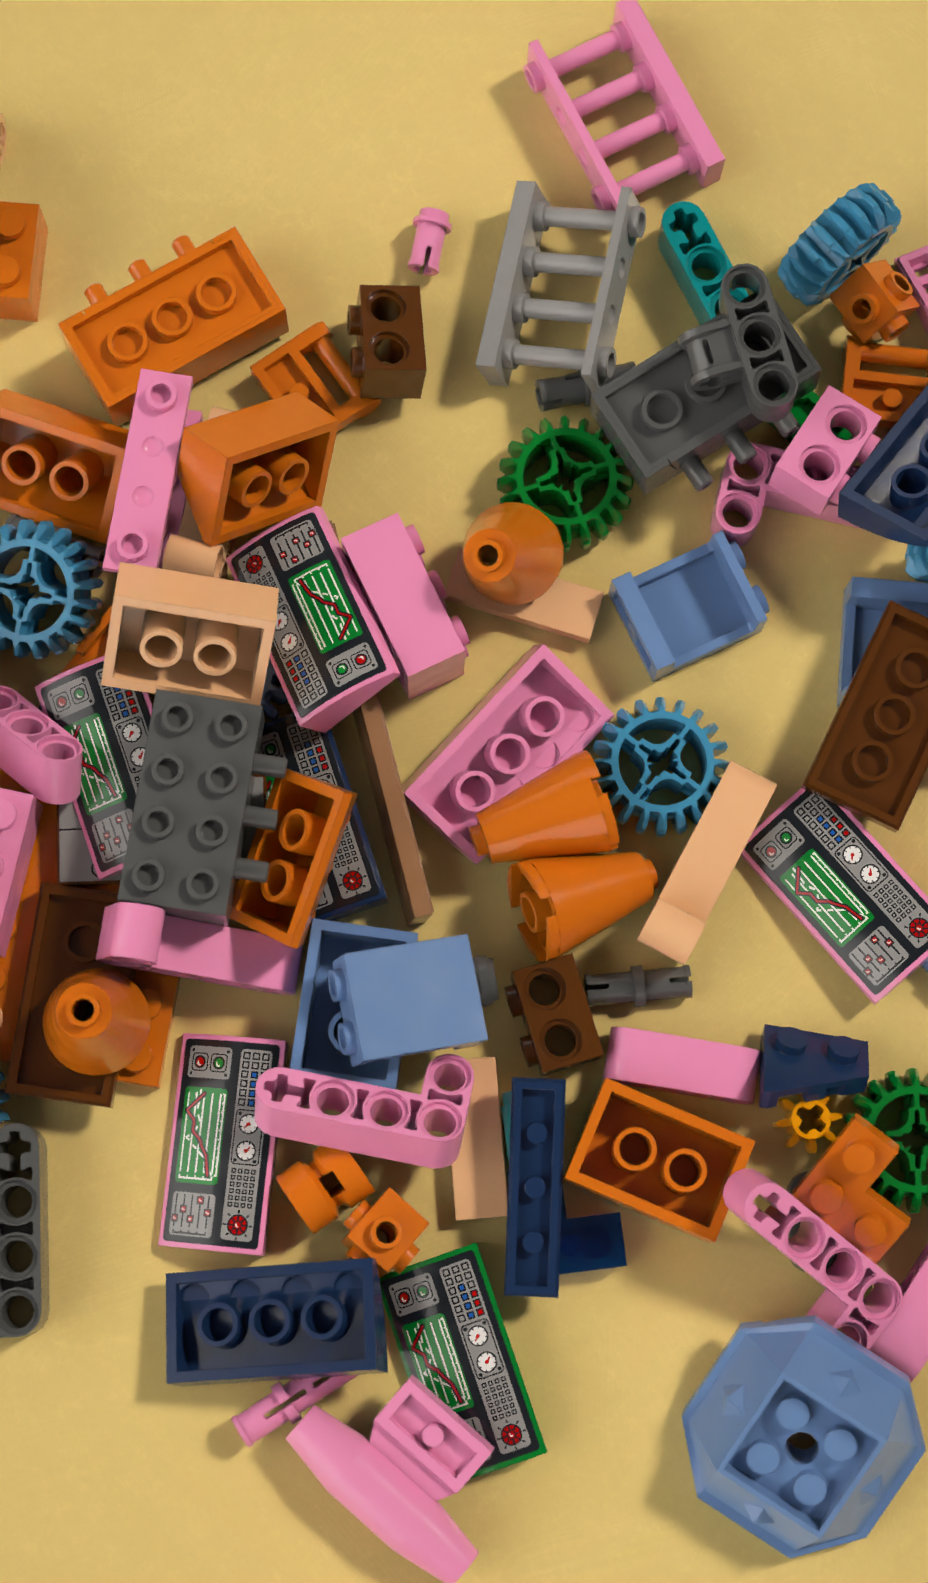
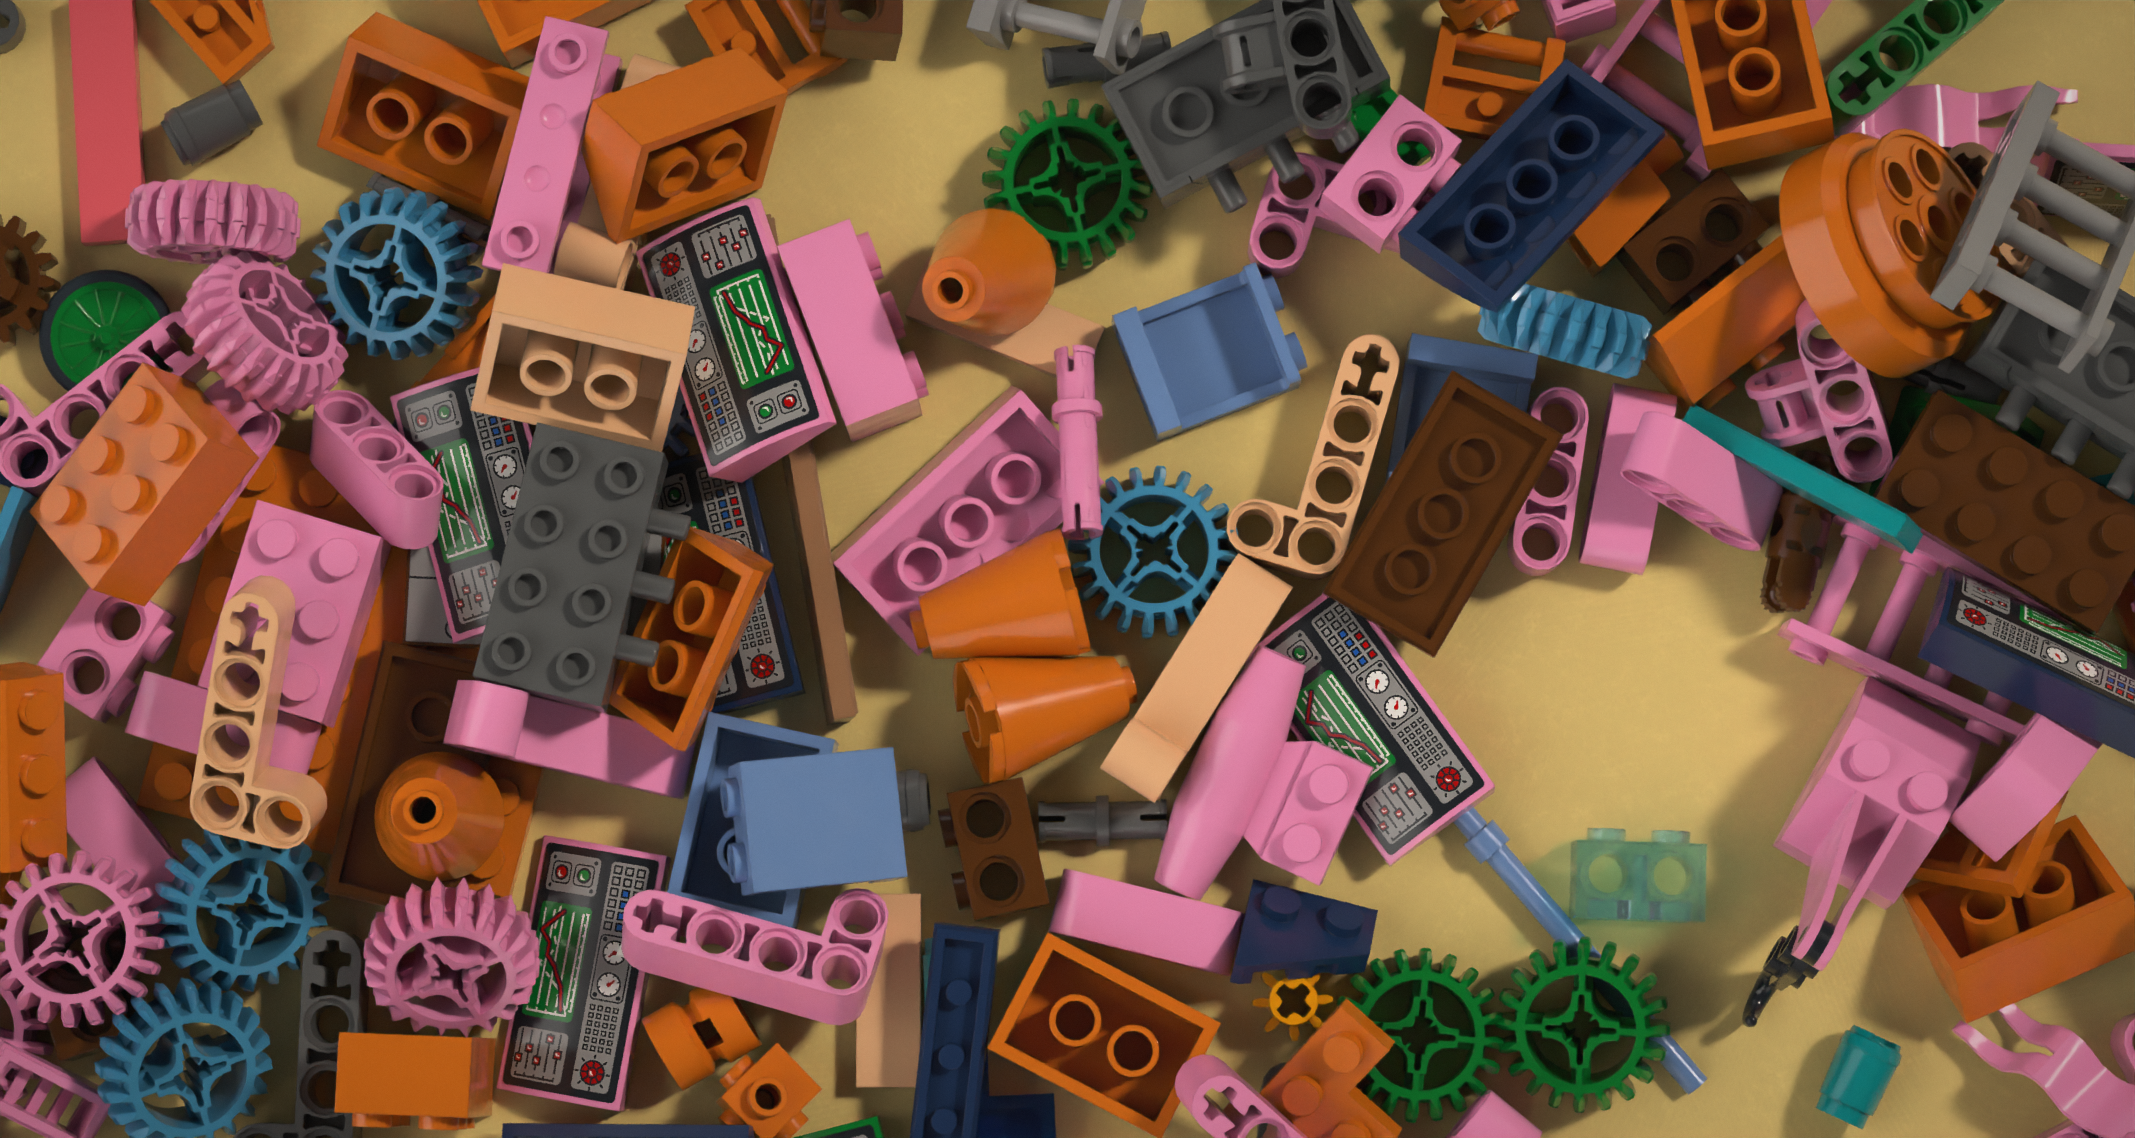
camera: 10 degrees right, 5 degrees up
none -> orange brick [334,1032,496,1130]
none -> bright pink gear [363,877,540,1037]
none -> bright pink pin [1052,345,1103,540]
none -> bright pink plate [1154,645,1374,900]
none -> light nougat beam [1225,334,1400,580]

